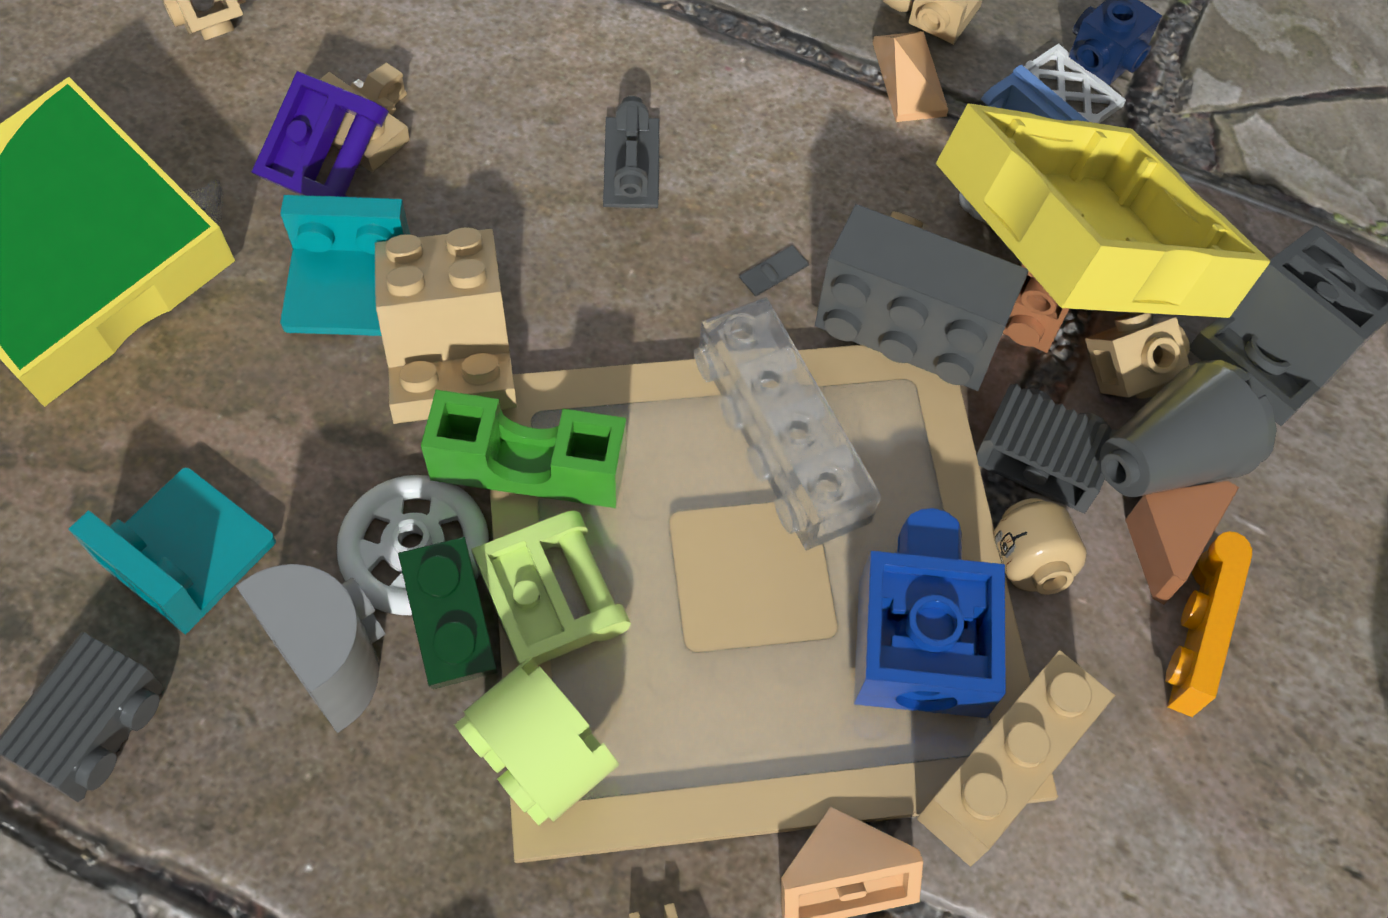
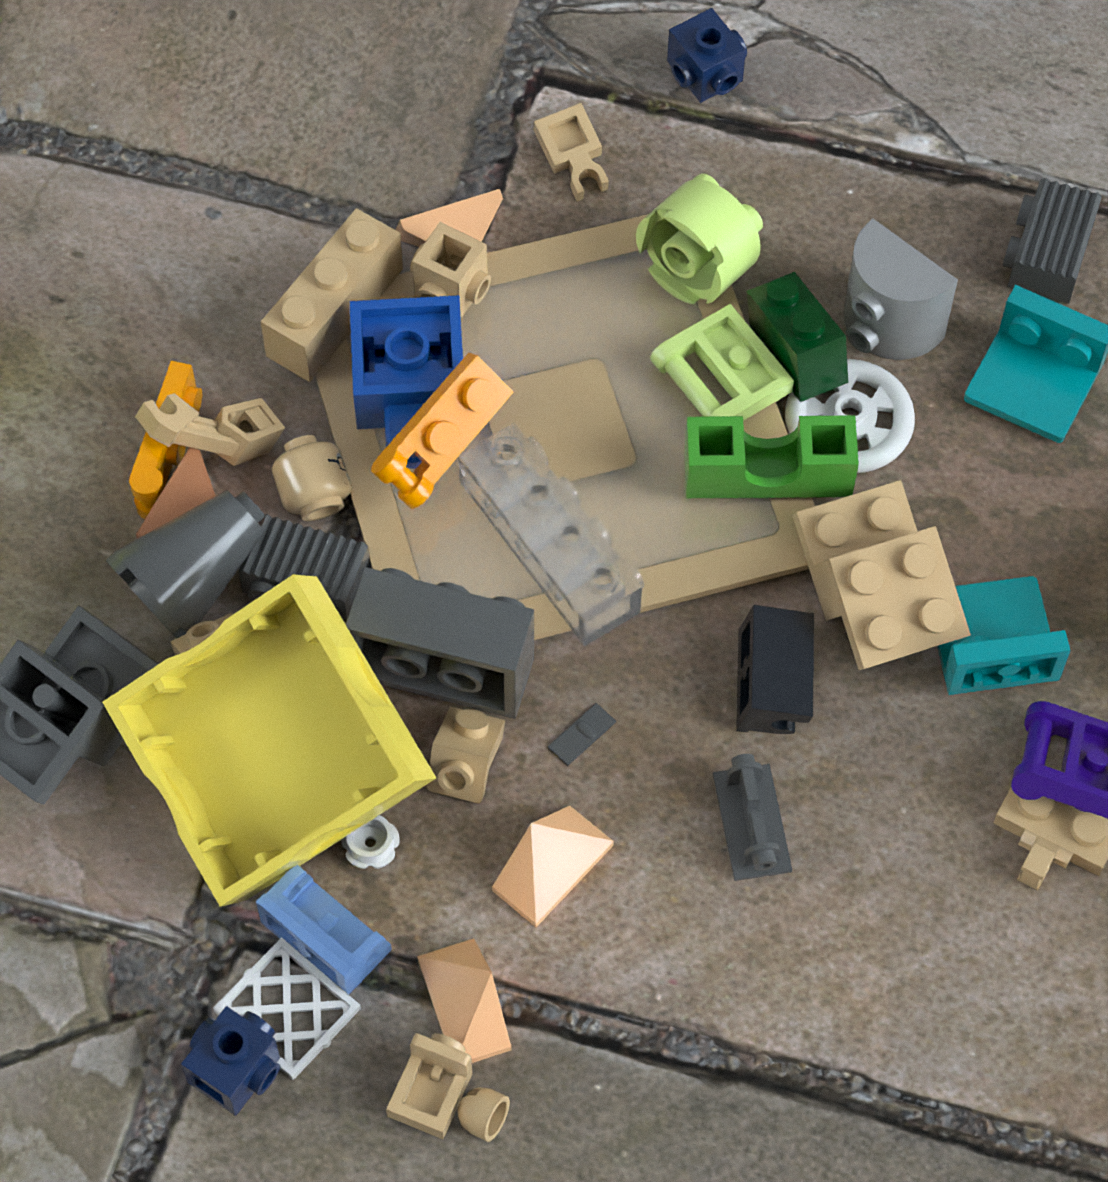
camera: 175 degrees right, 0 degrees up
none -> tan piece [135,393,285,466]
none -> light orange plate [371,352,514,509]
none -> tan brick [410,222,491,318]
none -> light nougat slope [492,806,614,927]
none -> black hinge [736,605,814,734]

